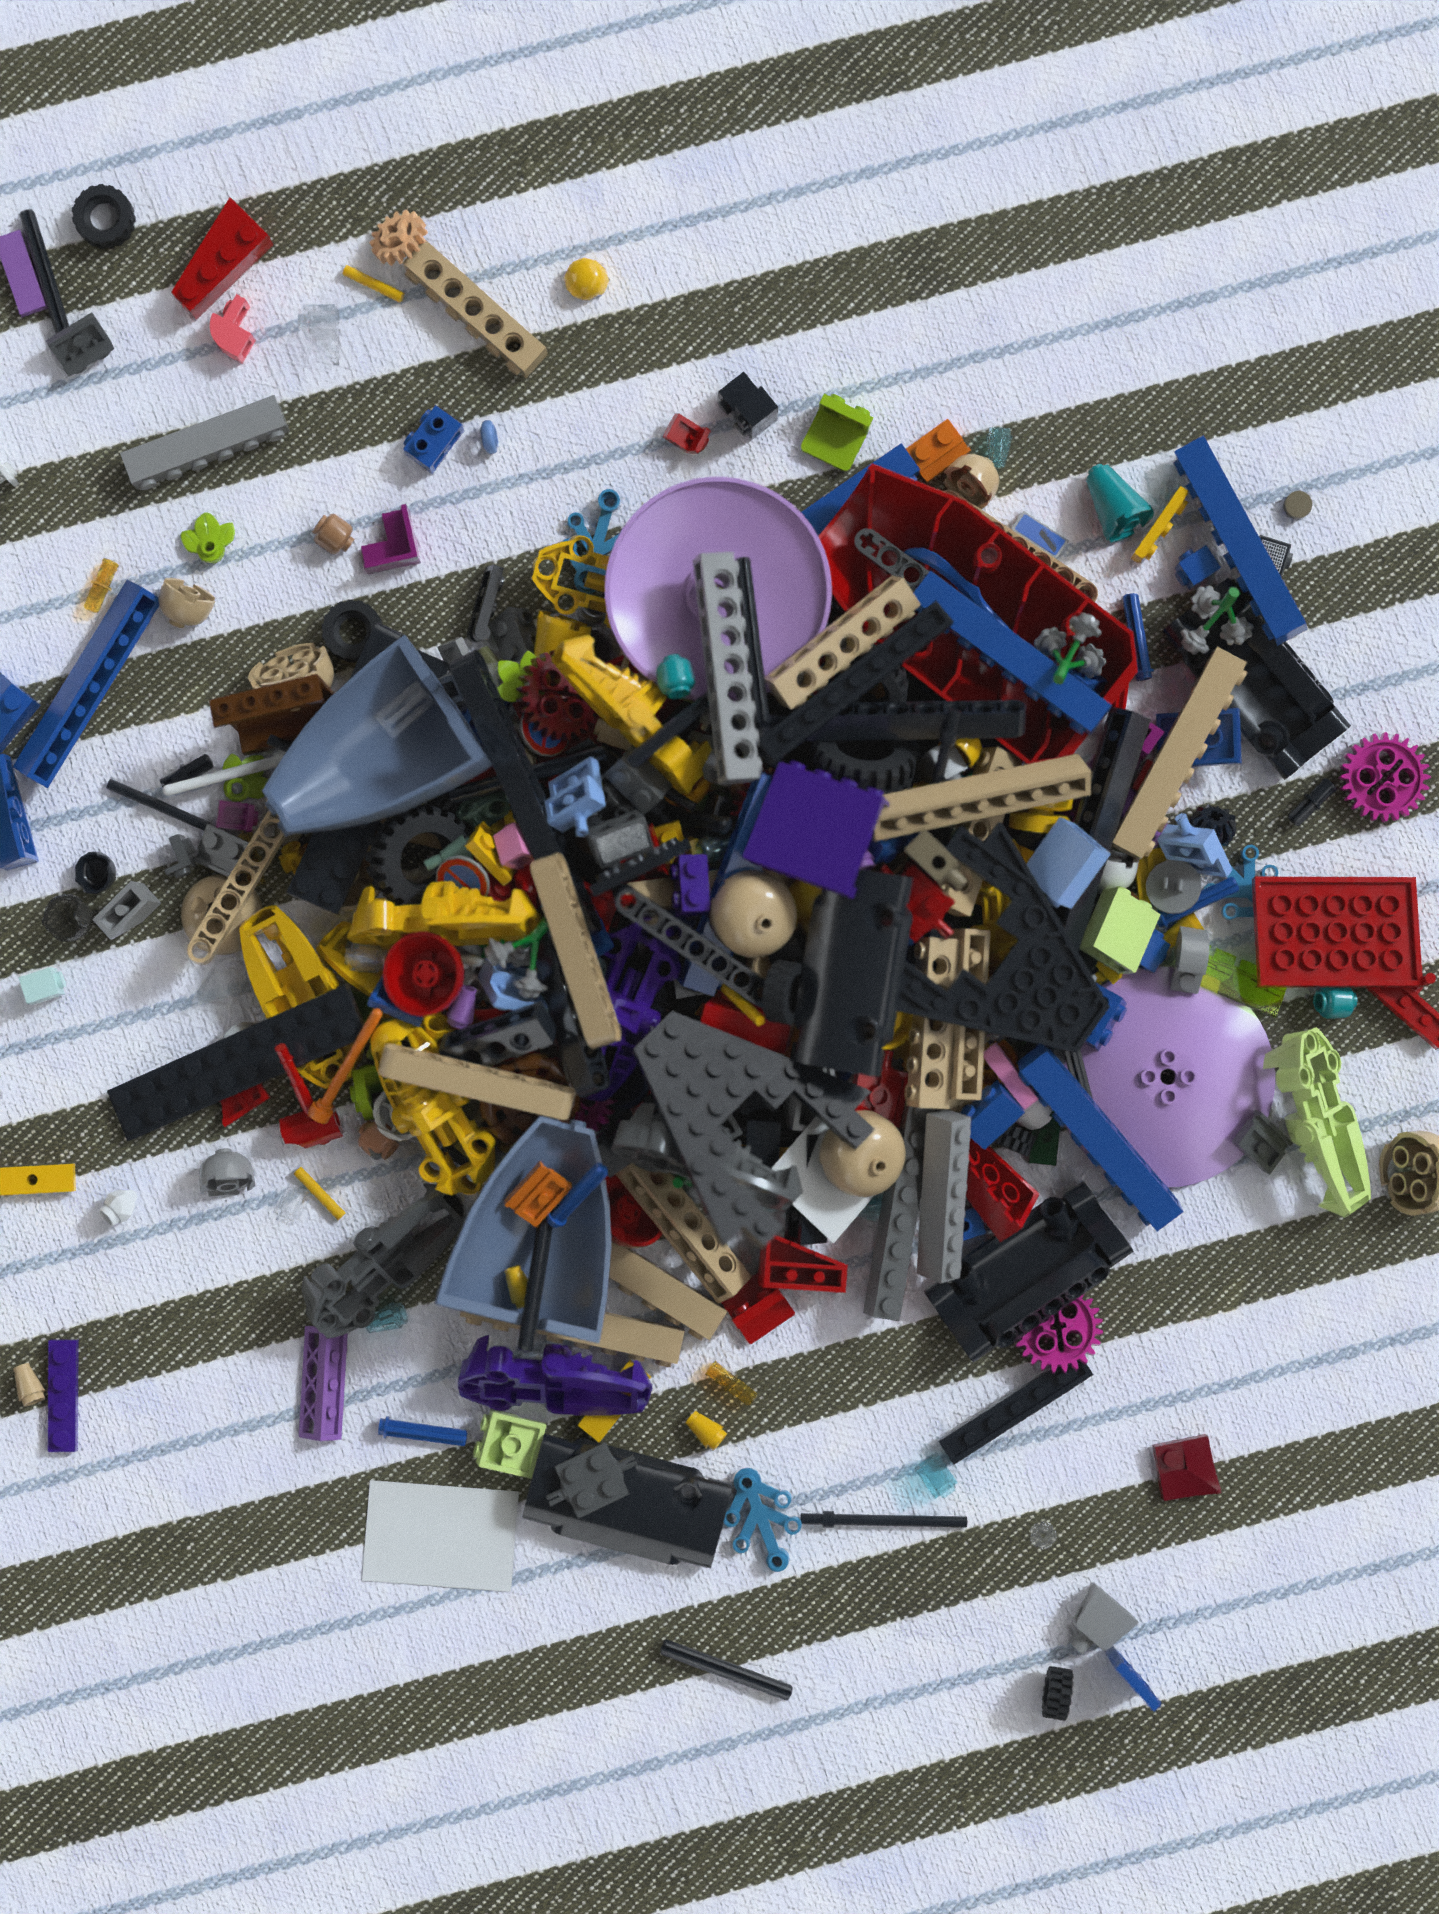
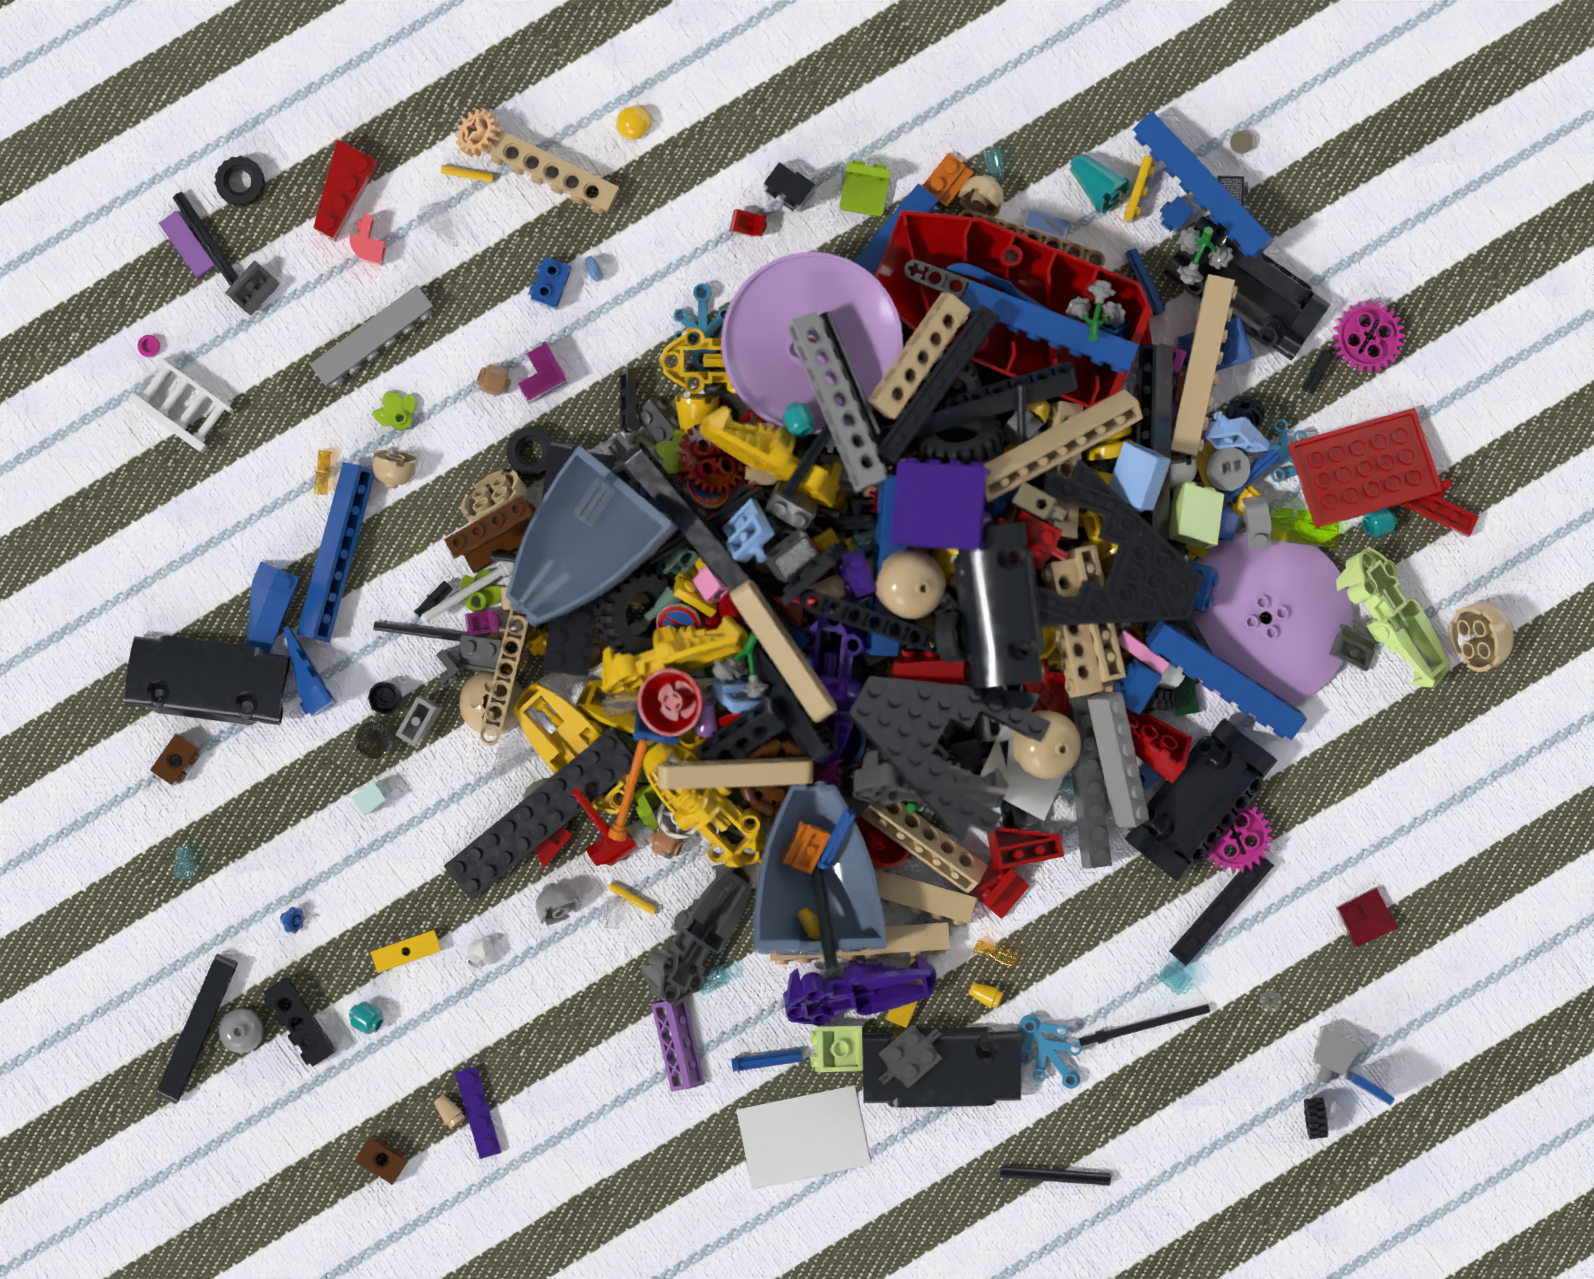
camera: 20 degrees left, 0 degrees up
yellow piece [721,984,765,1026] -> none

